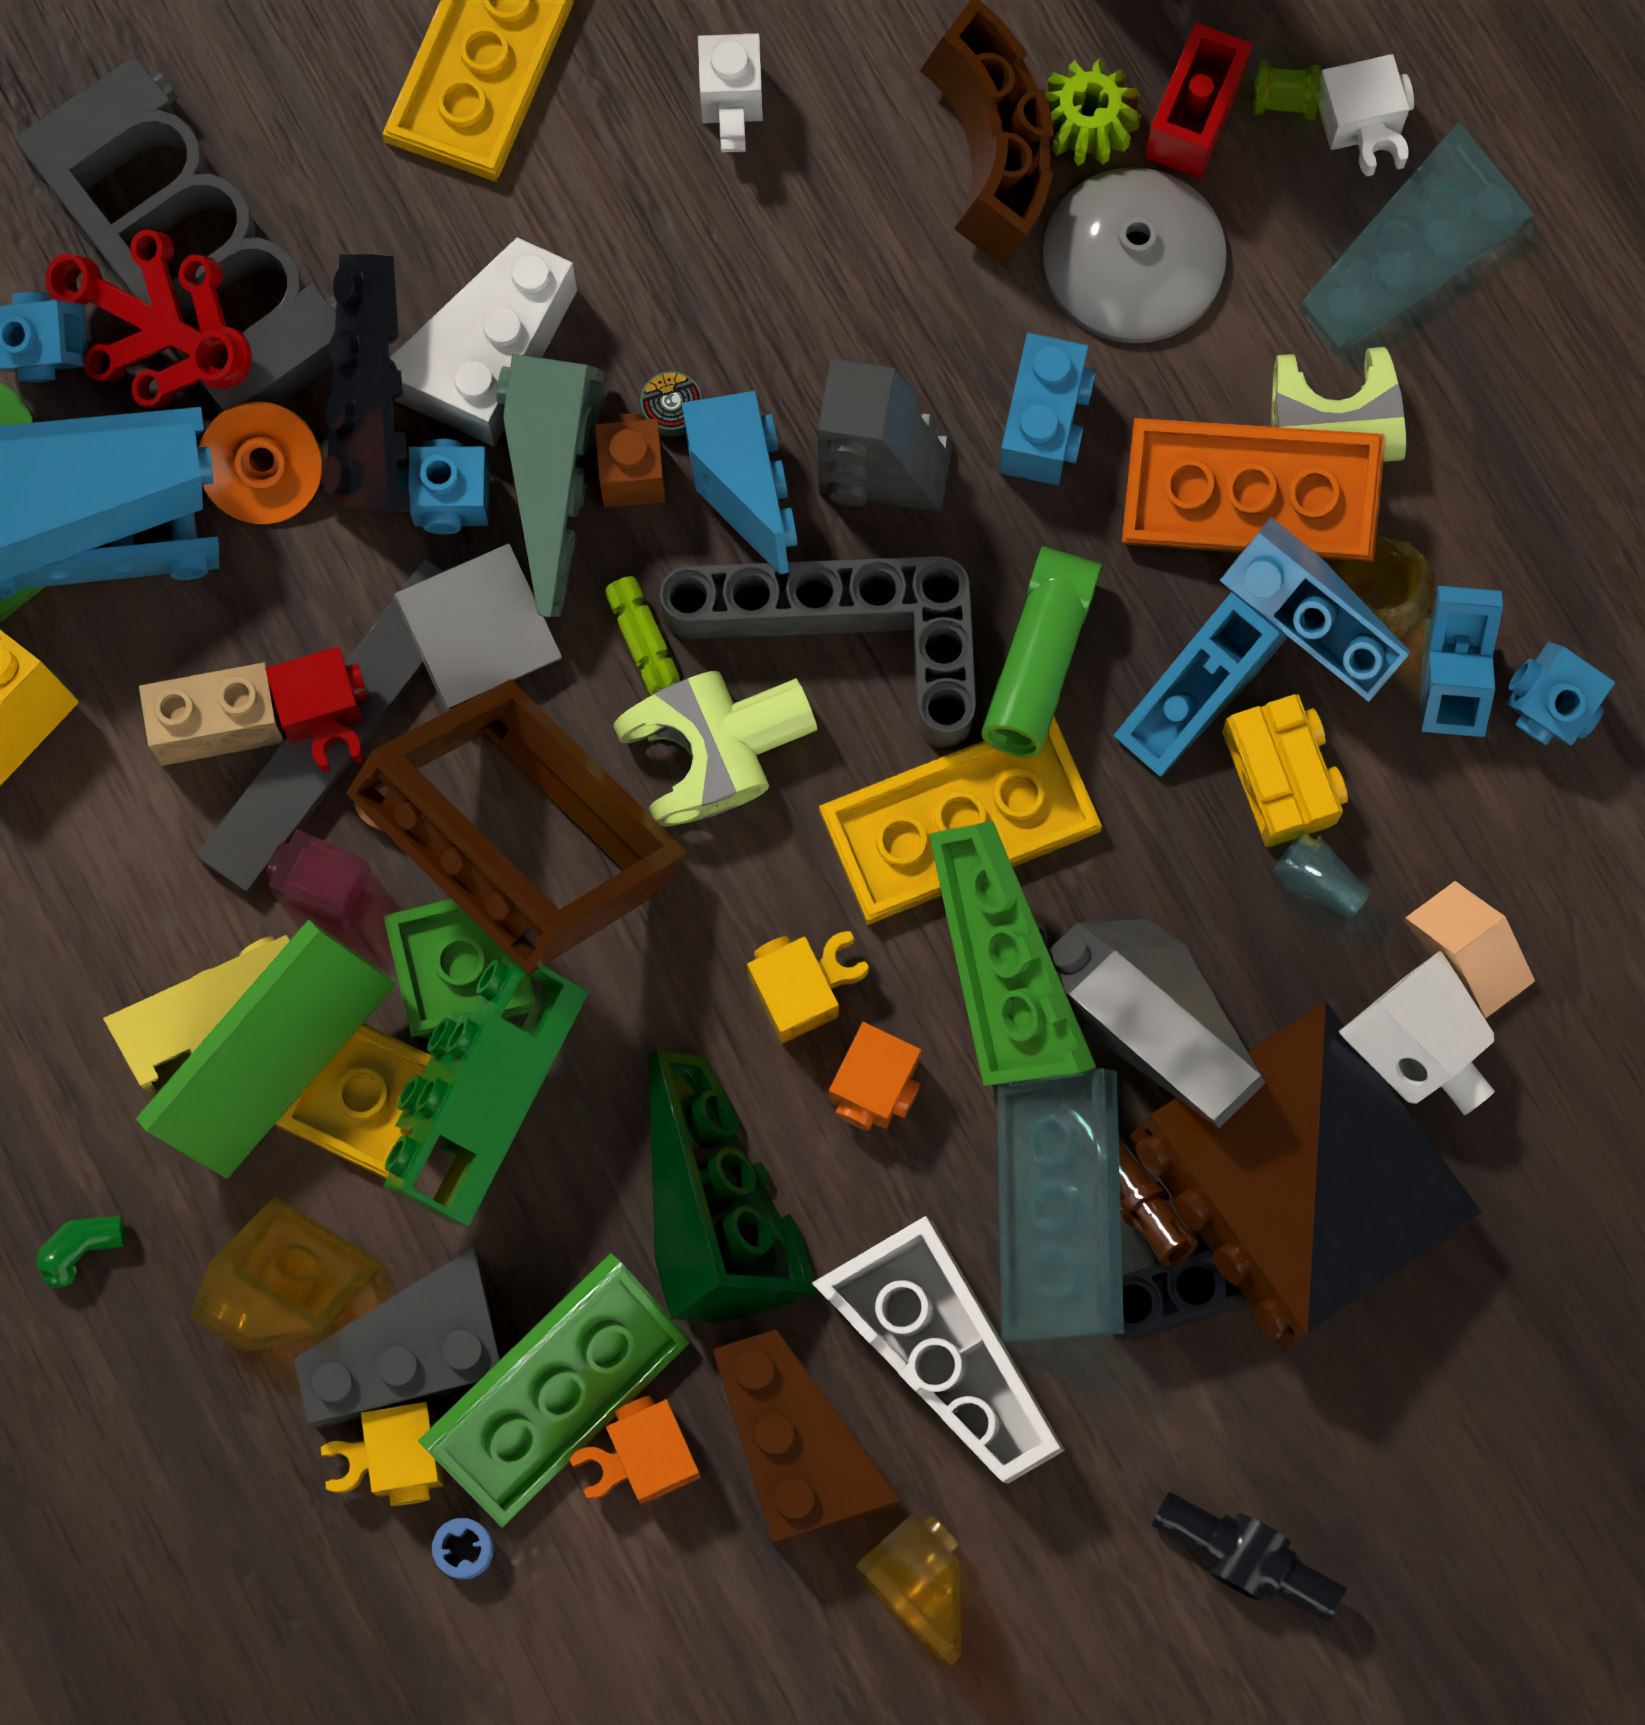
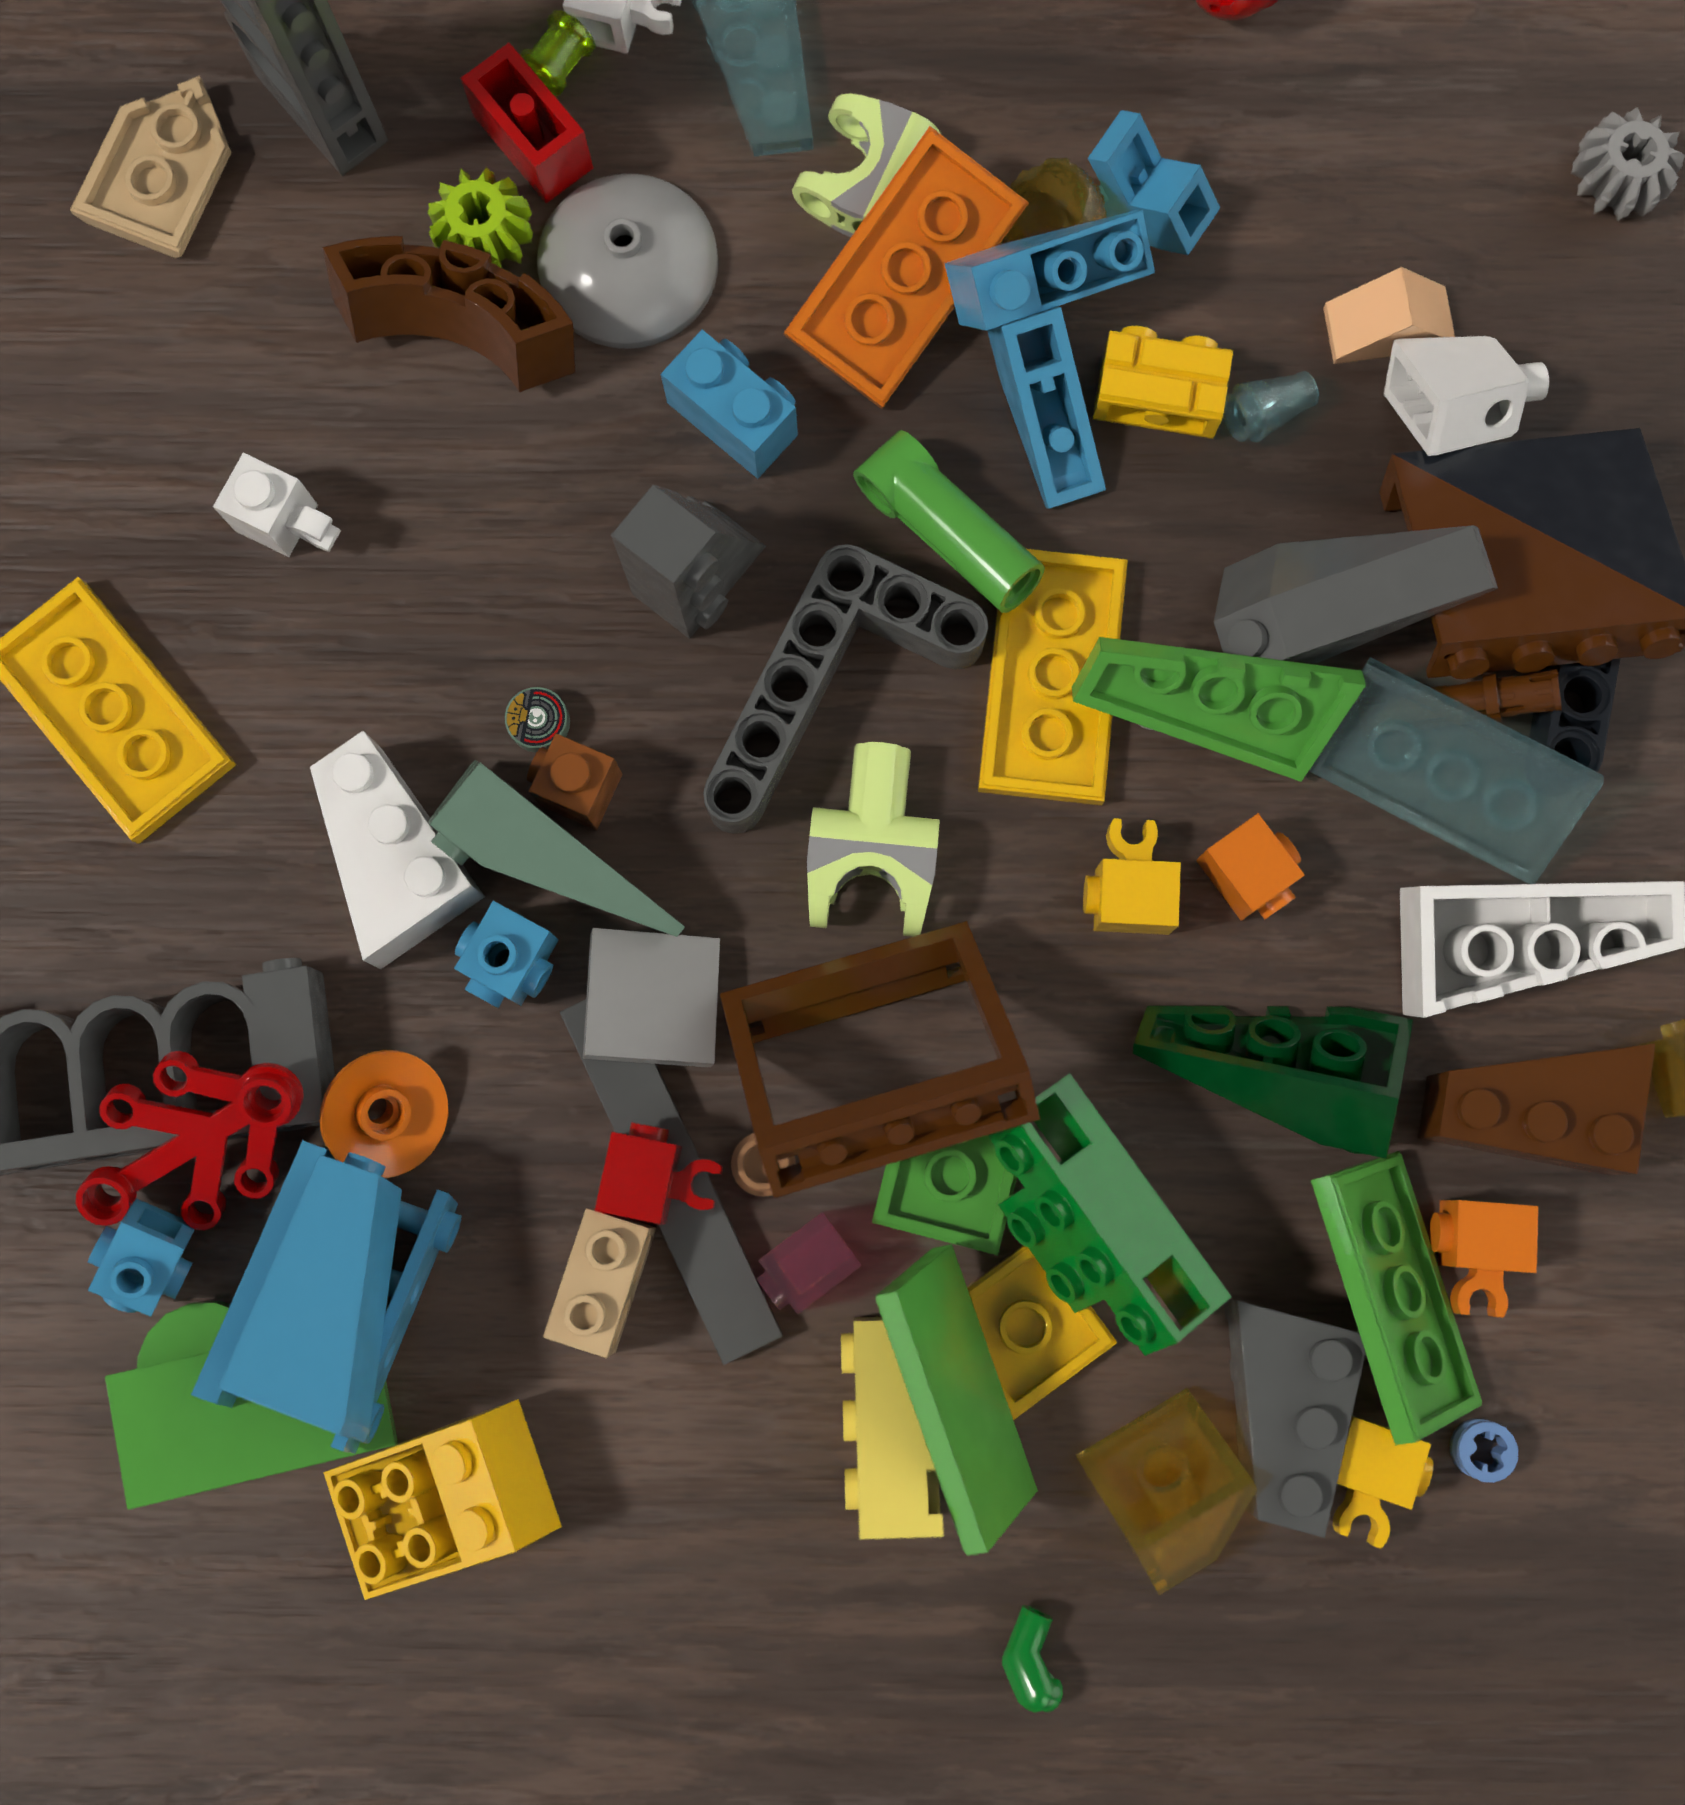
camera: 60 degrees left, 5 degrees up
black wing [322,254,411,512] -> none
lime axle [605,576,680,695] -> none
dark azure slope [682,391,797,574] -> none
dark azure brick [1505,641,1615,746] -> none

